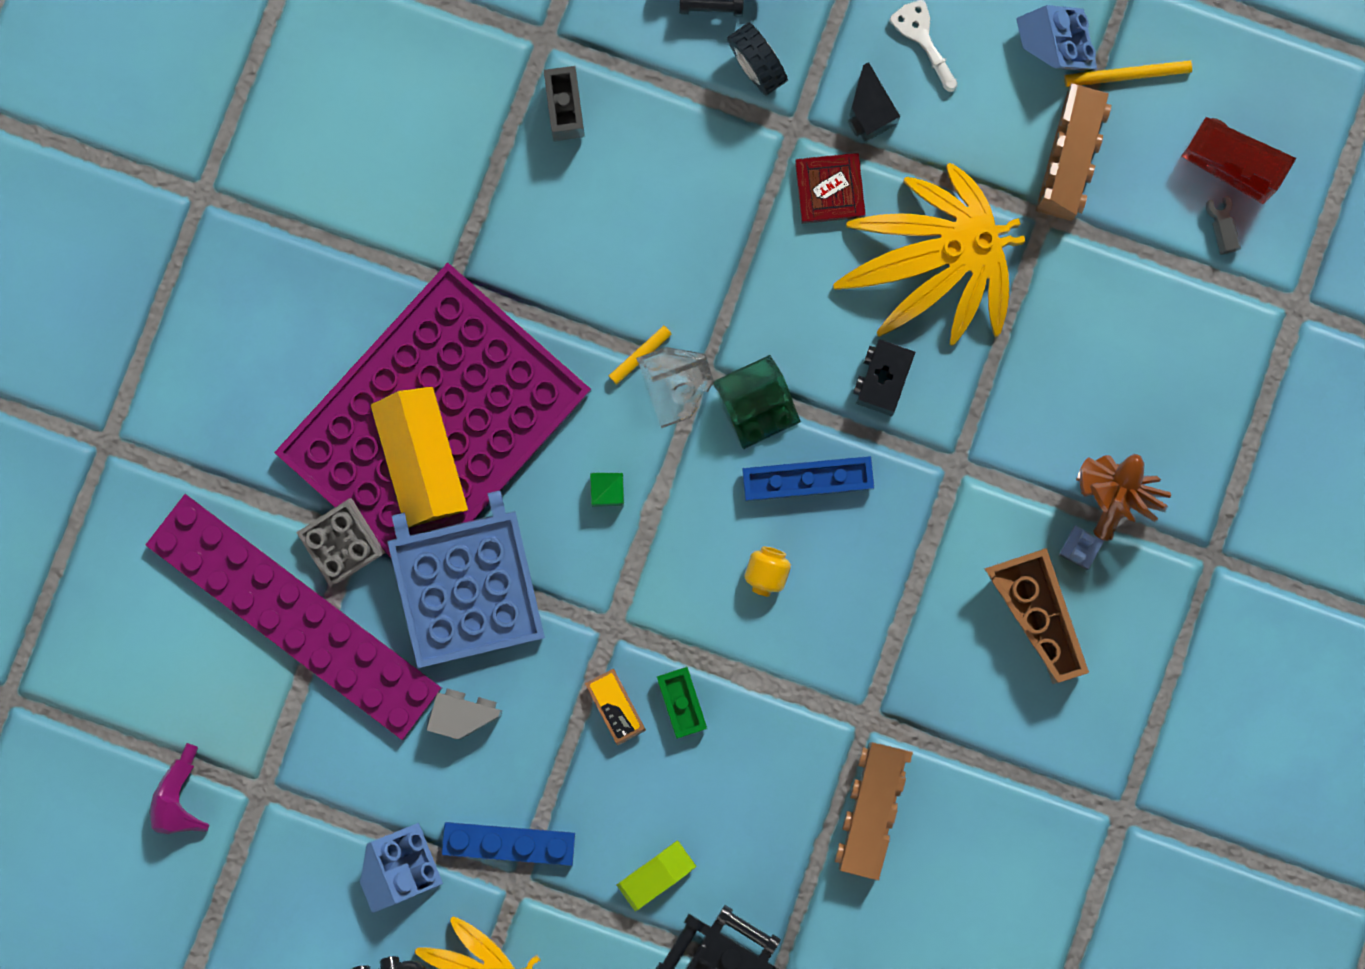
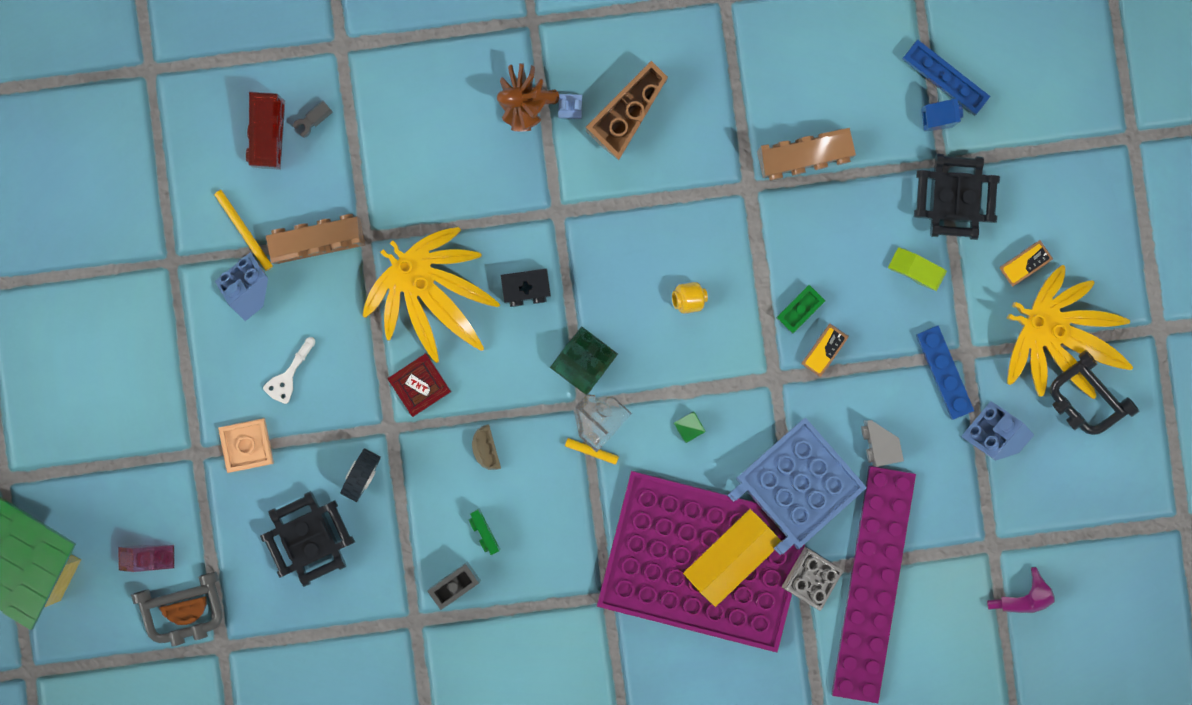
camera: 120 degrees left, 5 degrees up
blue plate [742,456,874,501] -> none
black slope [848,62,901,142] -> none
none -> green plate [468,508,500,555]
none -> dark tan plate [472,424,501,470]

